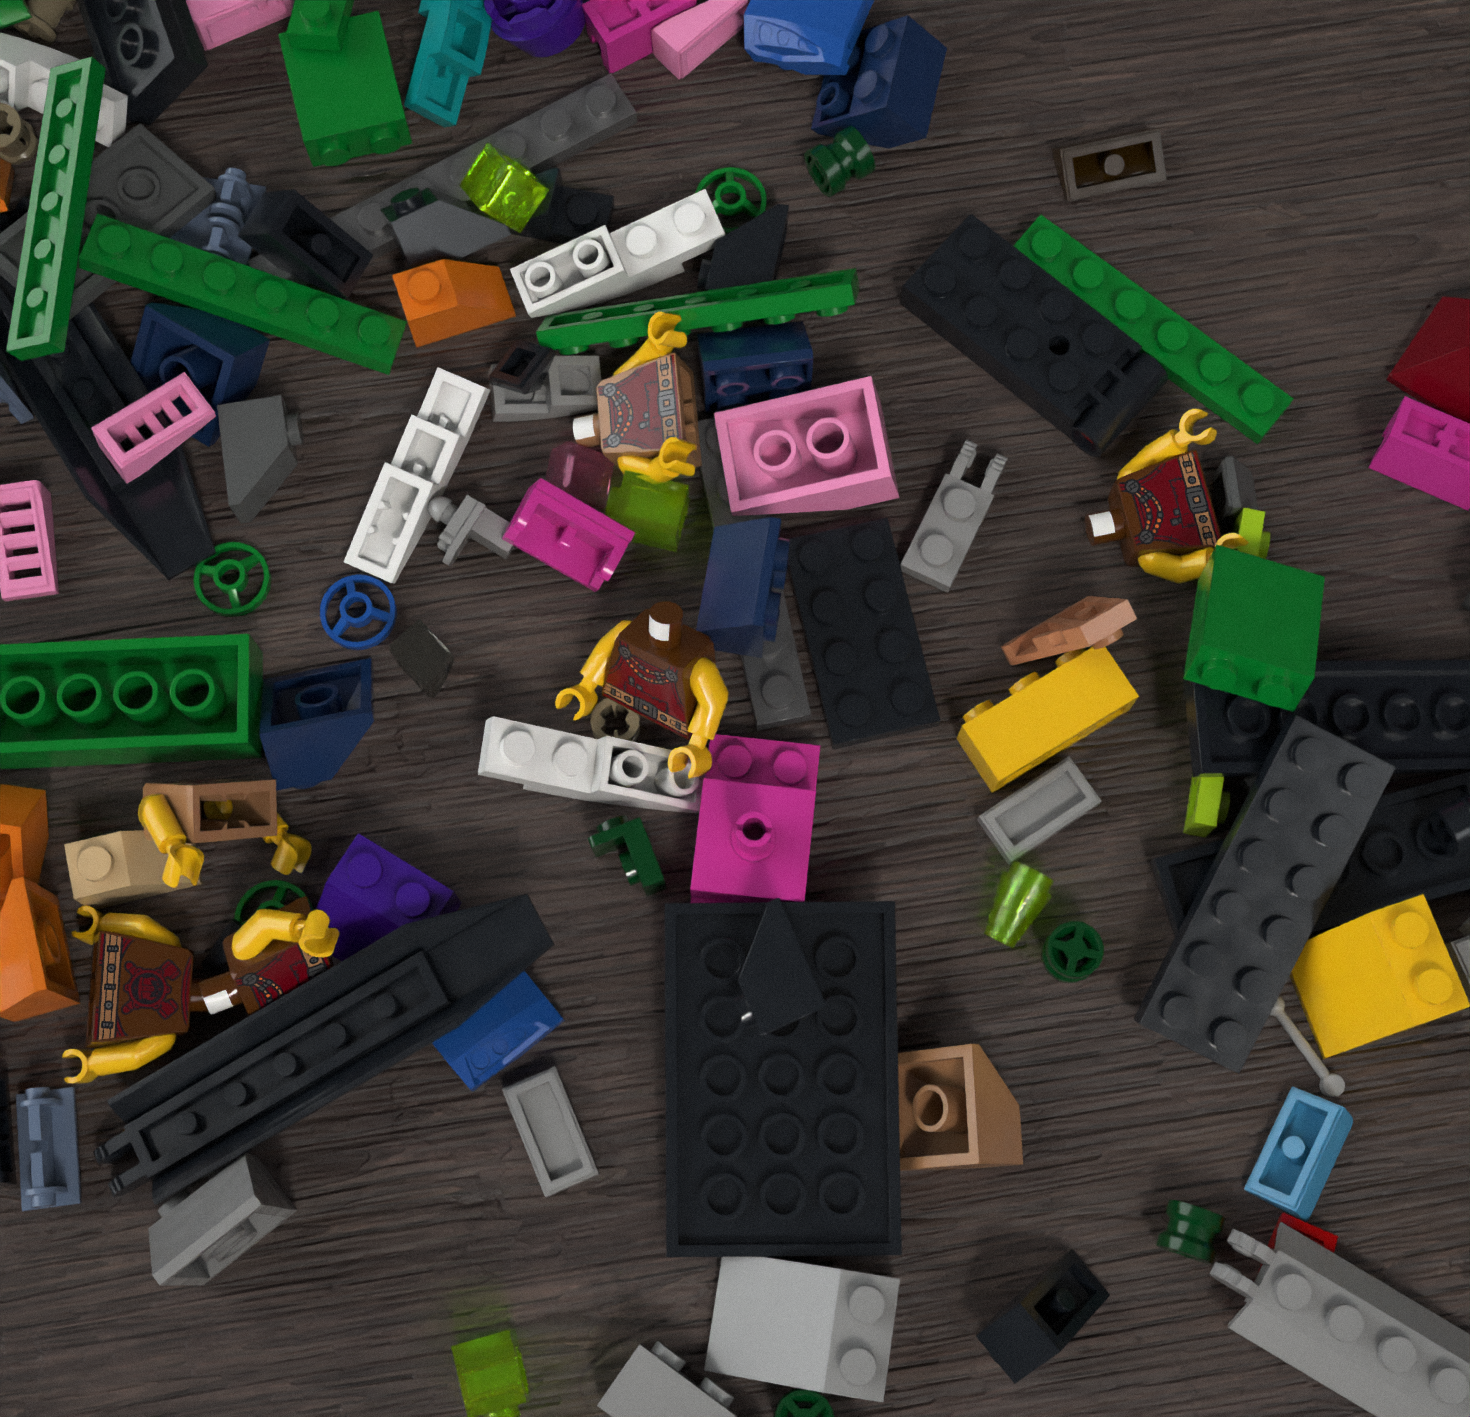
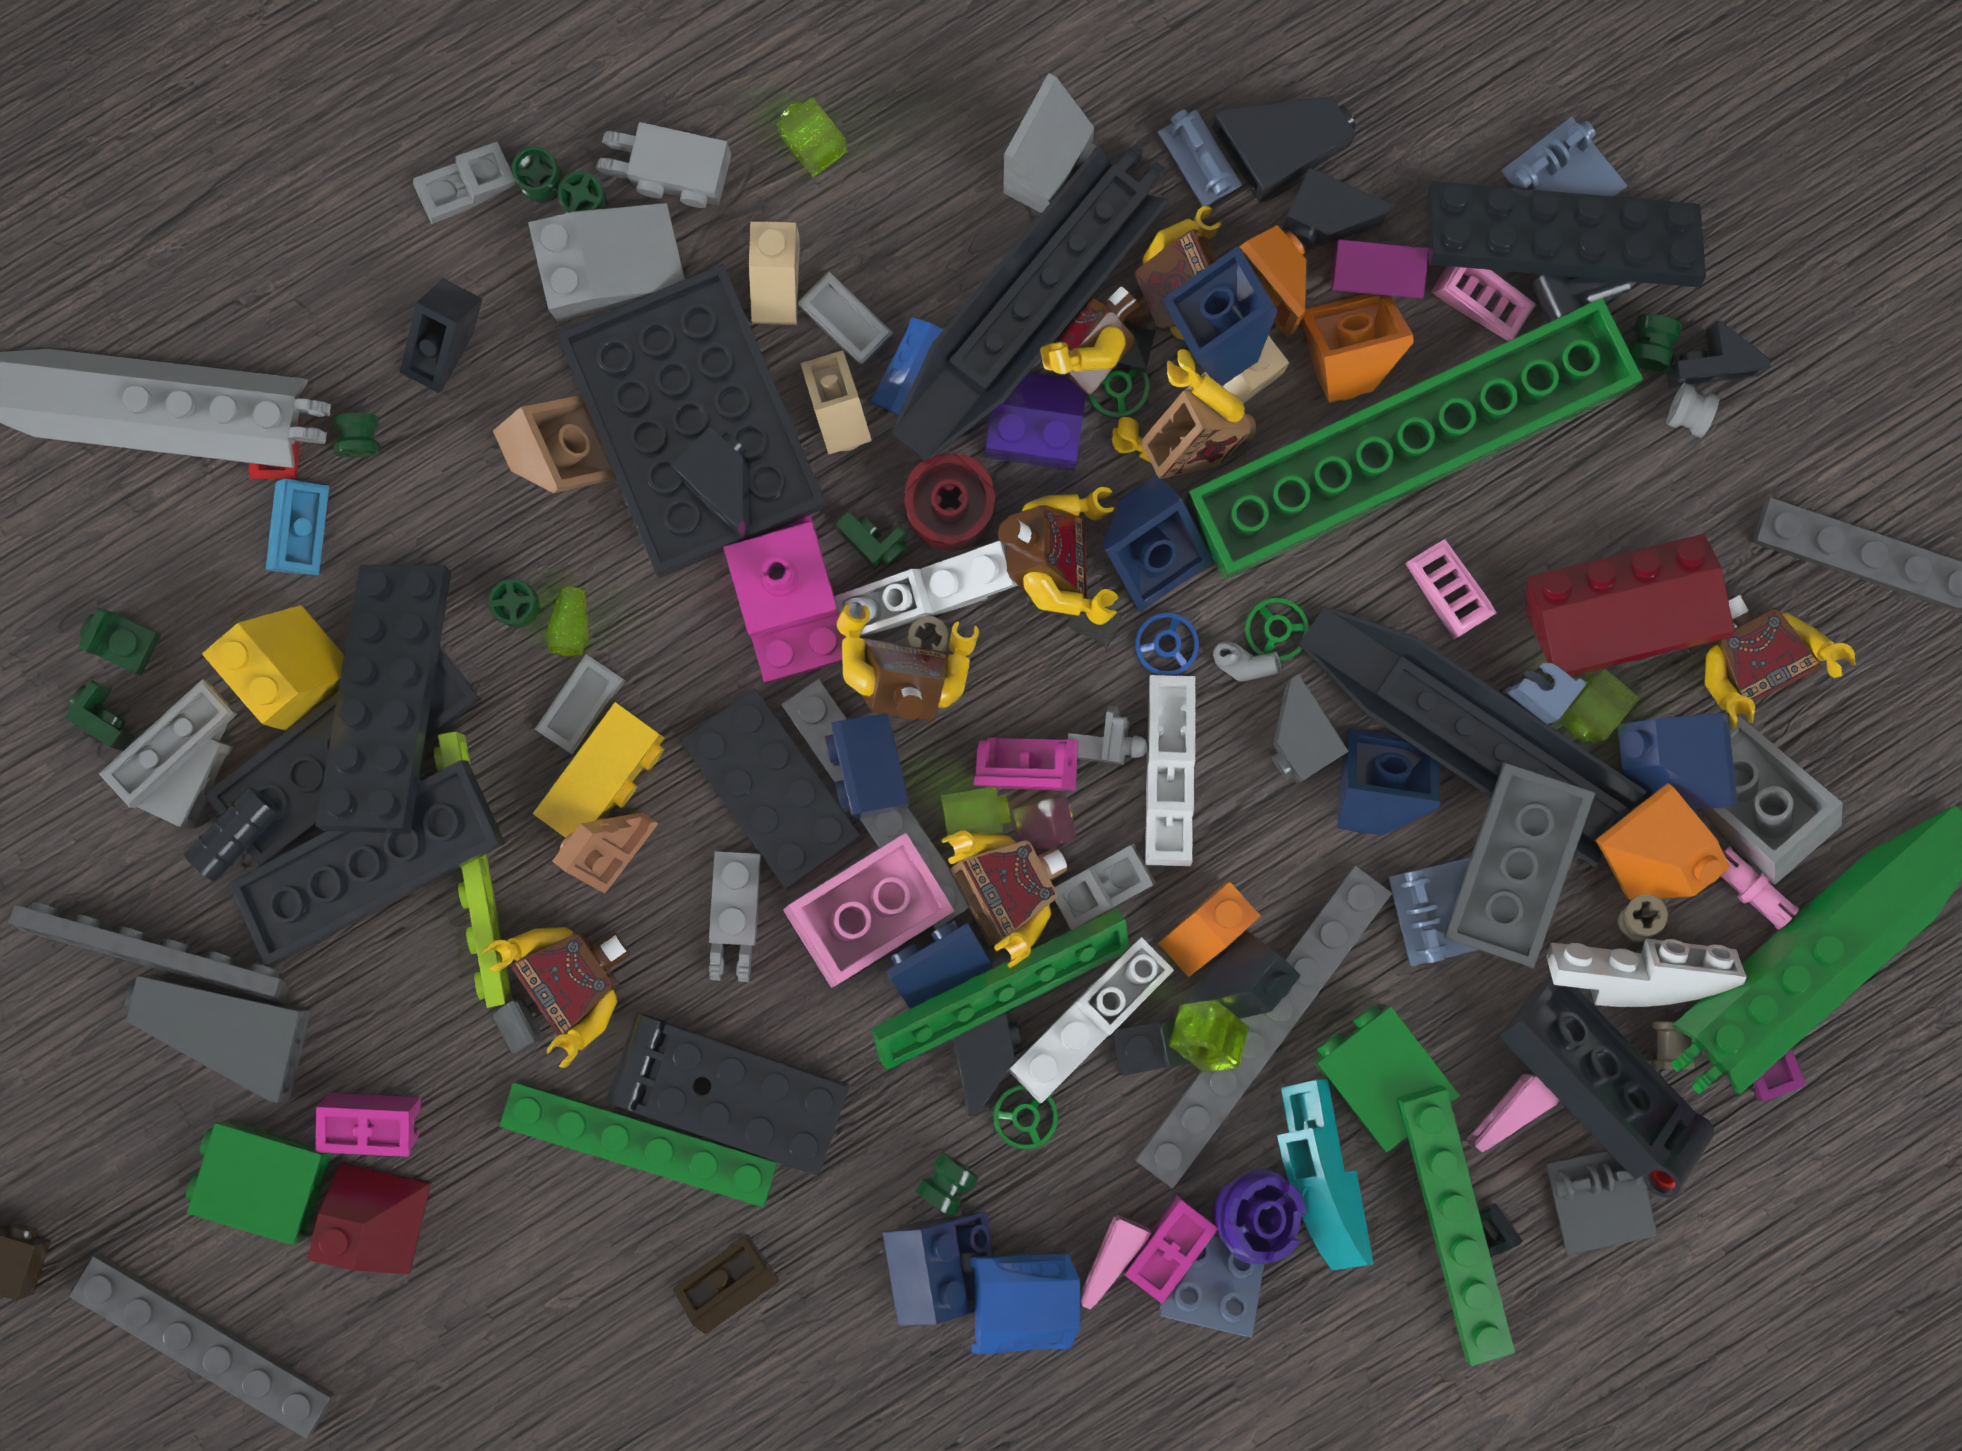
camera: 160 degrees right, 10 degrees up
green plate [6,56,106,361] -> none
green plate [79,213,407,375] -> none
bright pink slope [91,372,216,484] -> none
black slope [238,189,373,299] -> none
black slope [487,339,556,394] -> none
green brick [1183,545,1325,712] -> none
light grey hinge [1269,996,1345,1097] -> none
none -> tan slope [749,221,800,325]
none -> tan slope [800,350,872,455]
none -> dark red brick [904,453,996,552]
none -> torso [998,487,1118,625]
none -> dark blue slope [1162,246,1278,386]
none -> light grey arm [1213,641,1281,681]

